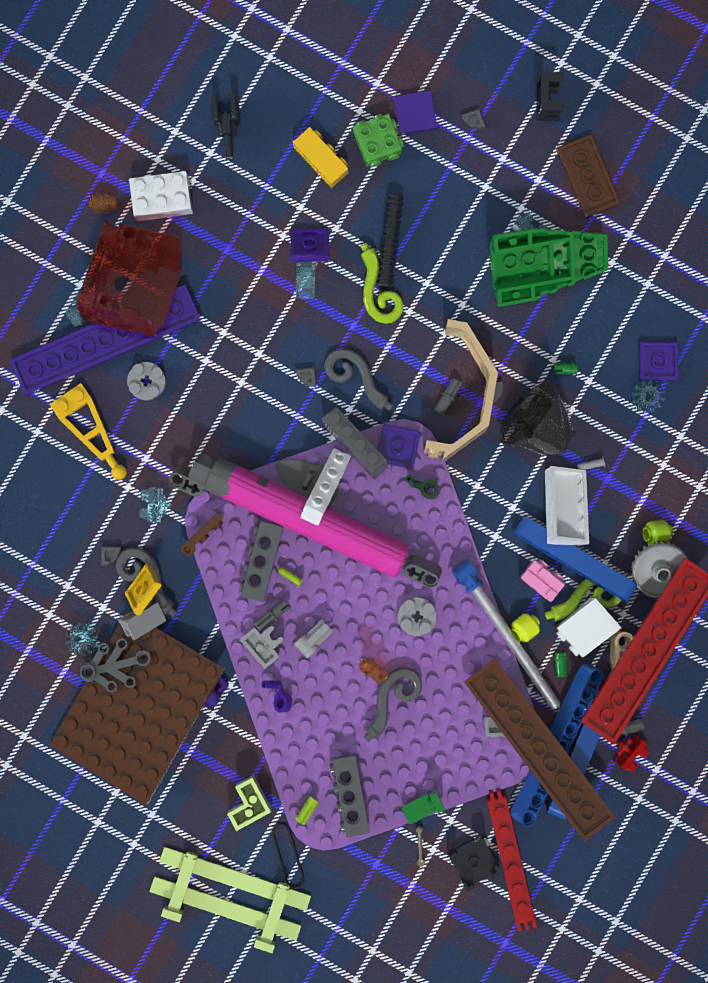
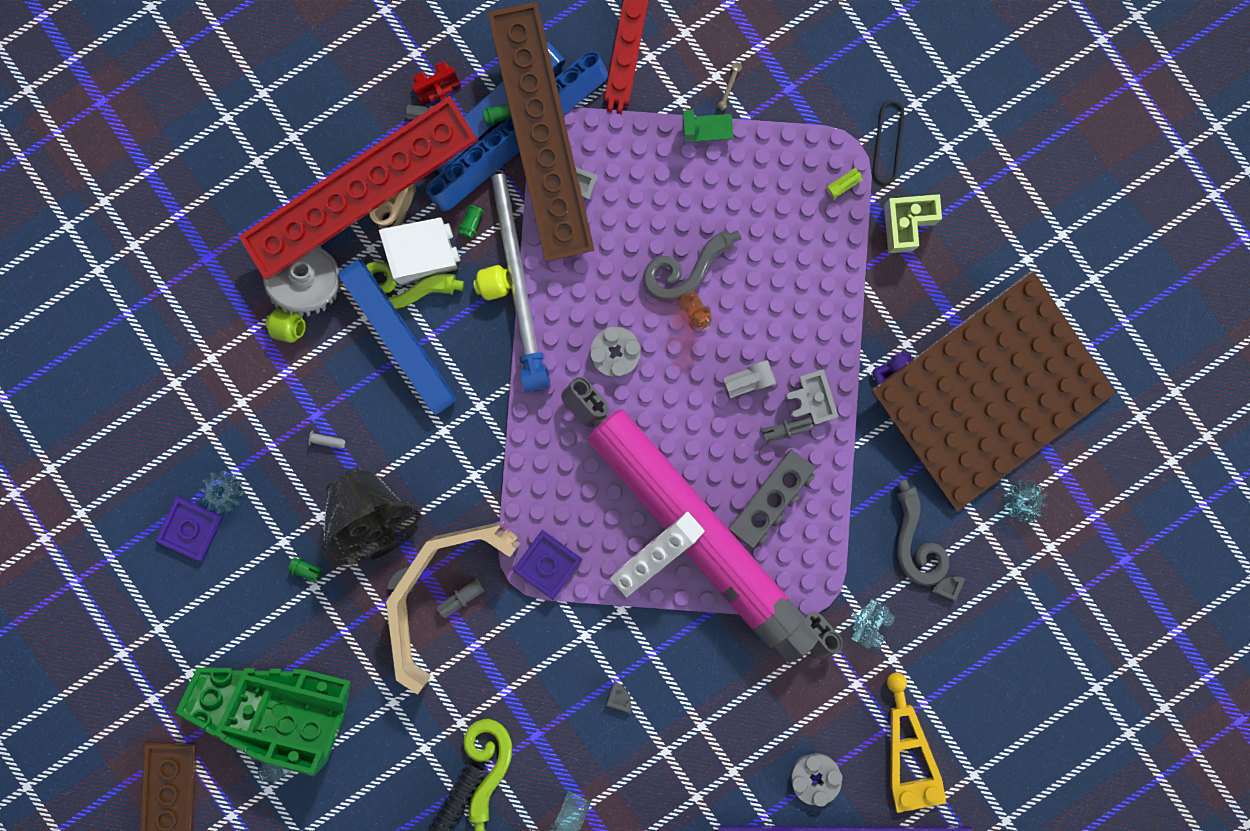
camera: 155 degrees left, 0 degrees up
dark grey plant [80,638,153,693] -> none
light grey hinge [118,601,166,640] -> none
yellow tile [125,564,162,616] -> none
yellowish green fence [149,847,311,953] -> none
reddish brown hinge [180,512,224,557] -> none
dark purple plate [261,680,292,712] -> none
dark grey shield [276,460,340,504] -> none
lime piece [277,566,304,588] -> none
dark grey brick [322,407,388,480] -> none
dark grey plant [324,349,394,411] -> none
dark grey brick [329,754,370,838] -> none
dark green plate [405,475,440,500] -> none
black panel [447,835,501,891] -> none
bright pink brick [519,559,565,602] -> none
white slope [545,466,589,545] -> none
none -> green pin [482,103,512,126]

